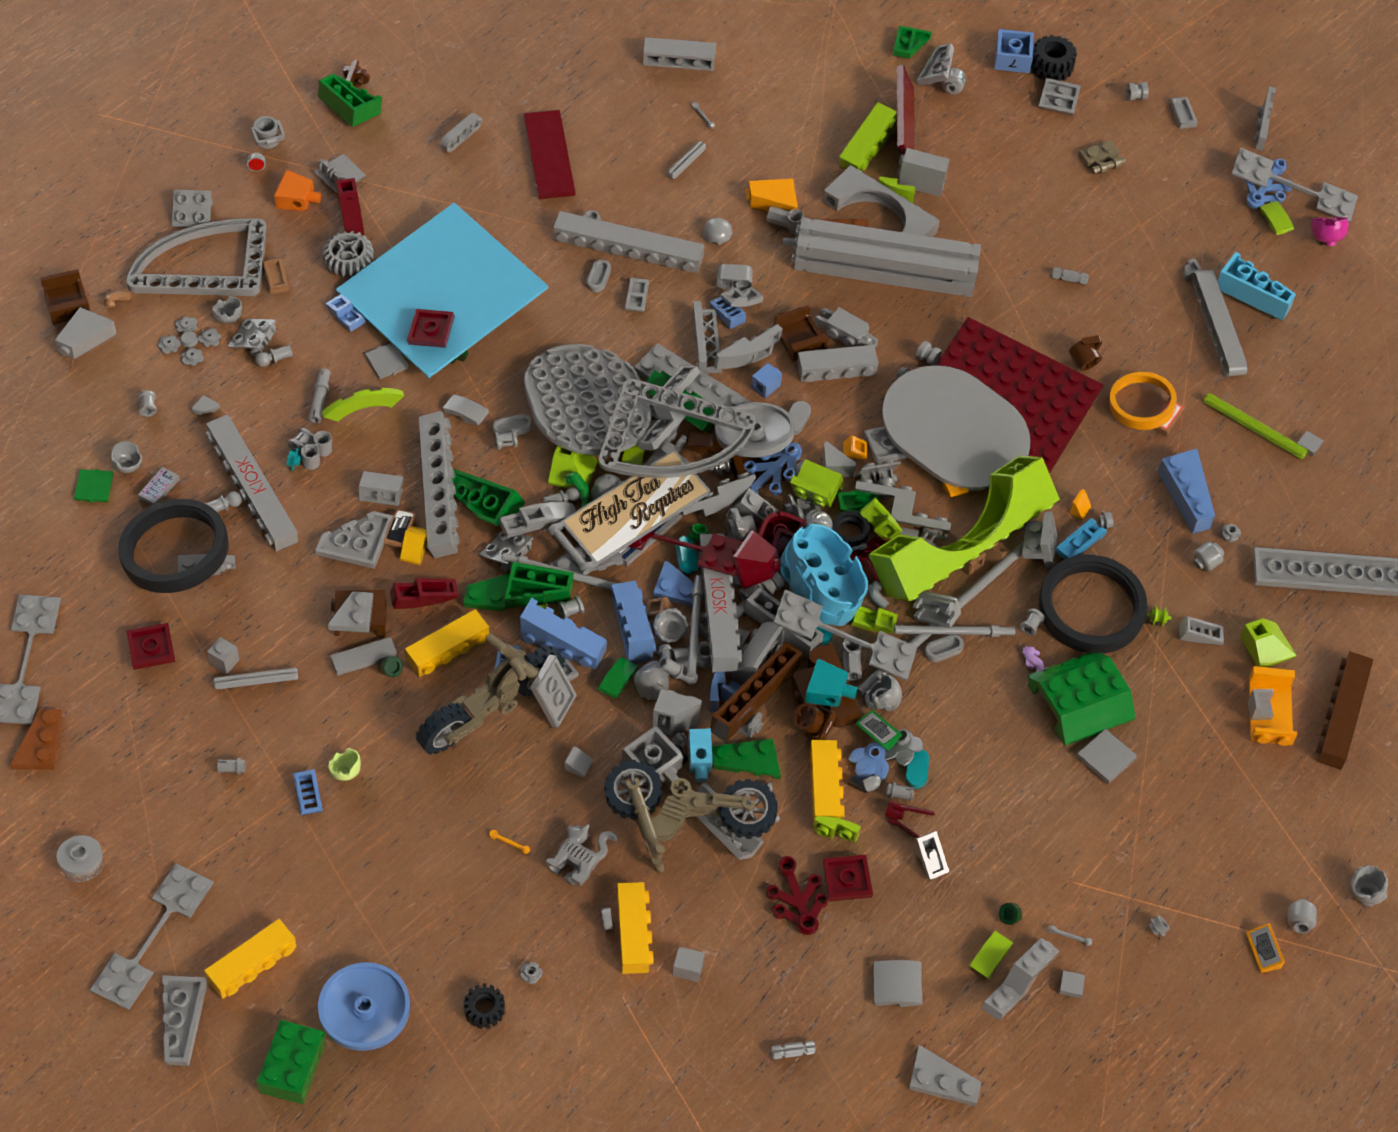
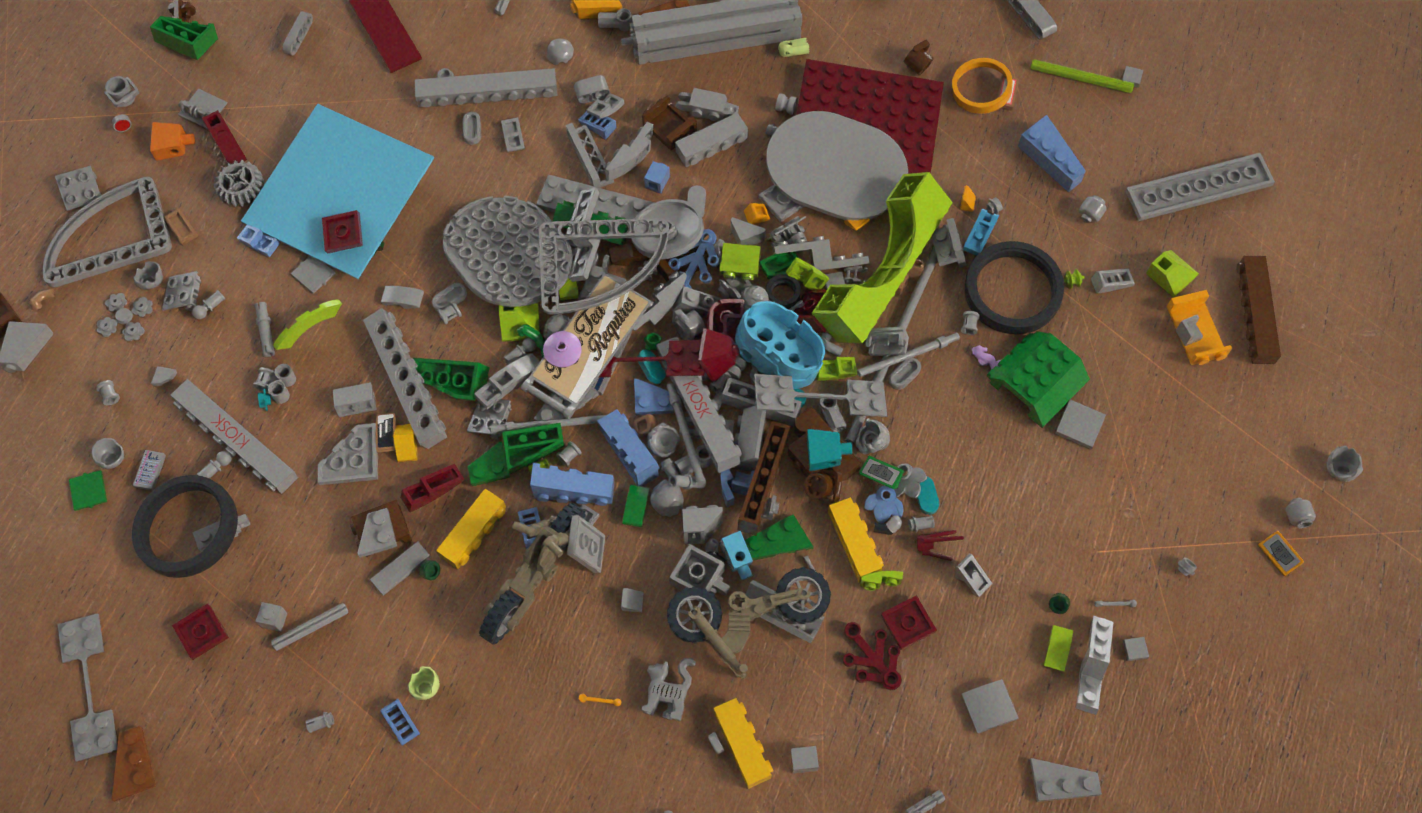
camera: 15 degrees left, 10 degrees up
light grey plate [1221,524,1241,543] -> none
none -> lavender dish [543,331,582,368]
none -> yellowish green piece [778,38,809,57]

